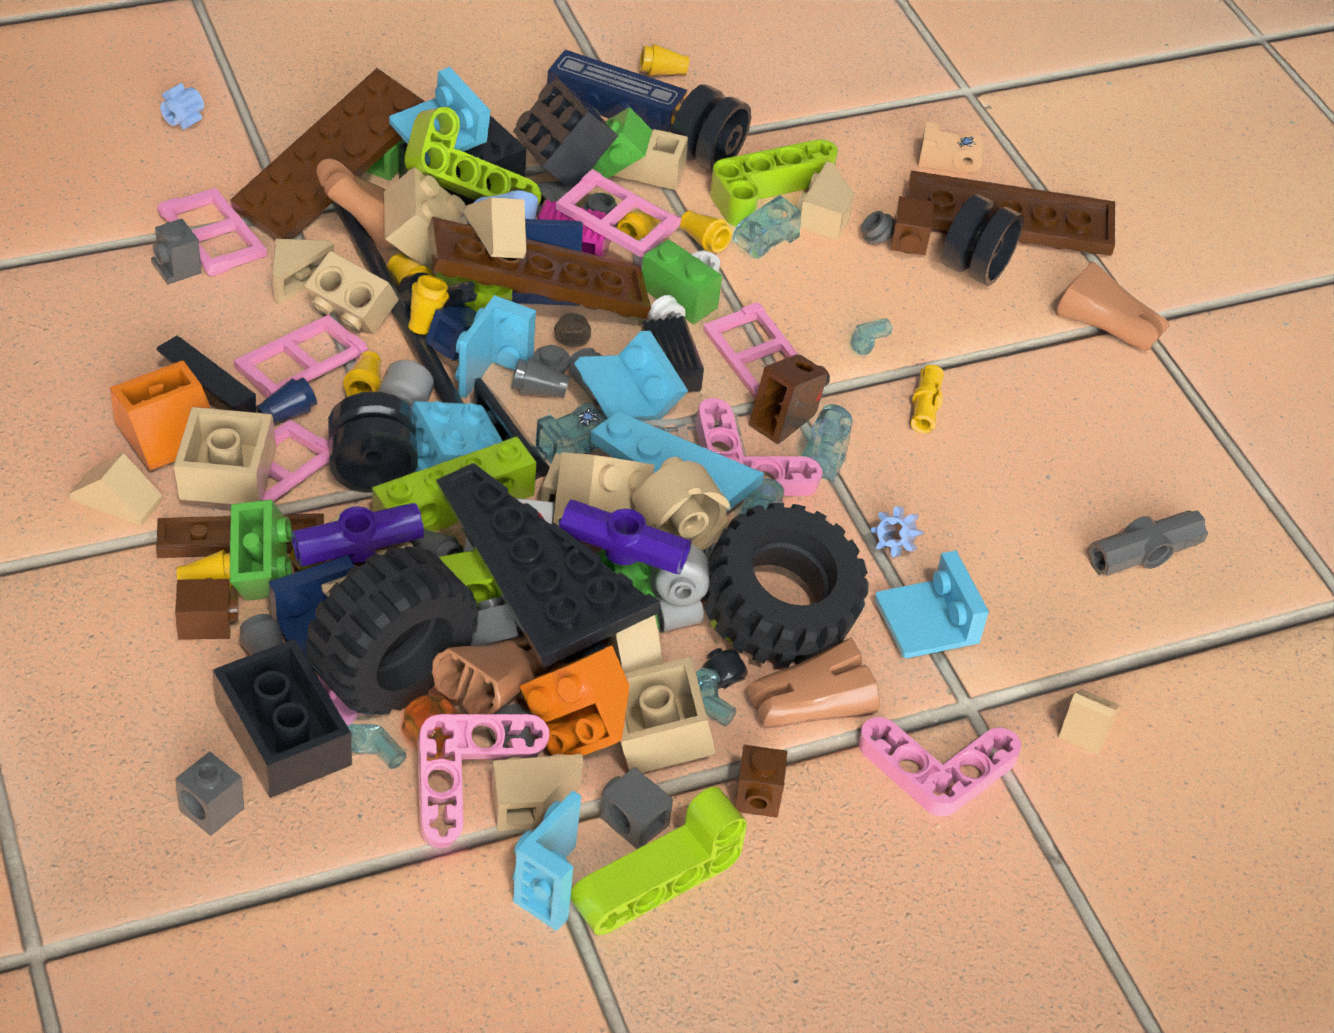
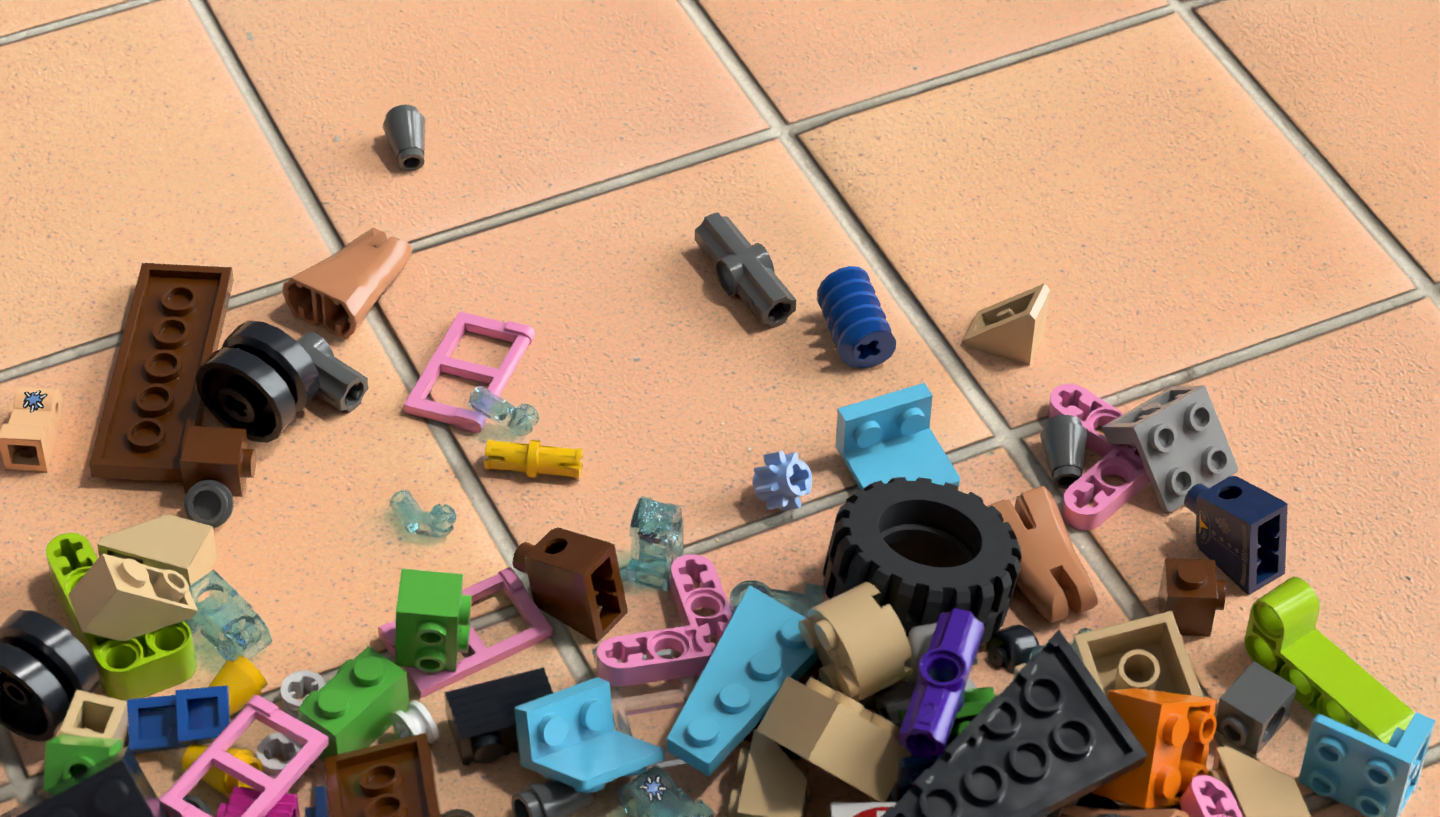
camera: 90 degrees left, 0 degrees up
none -> tan slope [68,553,198,642]
none -> blue slope [127,685,231,754]
none -> dark grey piece [297,332,369,412]
none -> dark grey cone [383,105,425,171]
none -> bright green brick [395,569,472,673]
none -> bright pink window [404,311,536,433]
none -> clear light blue arm [469,386,539,436]
none -> blue piece [817,266,896,368]
none -> dark grey cone [1040,415,1088,489]
none -> light grey bracket [1101,385,1238,512]
none -> dark blue torso [1184,476,1288,595]

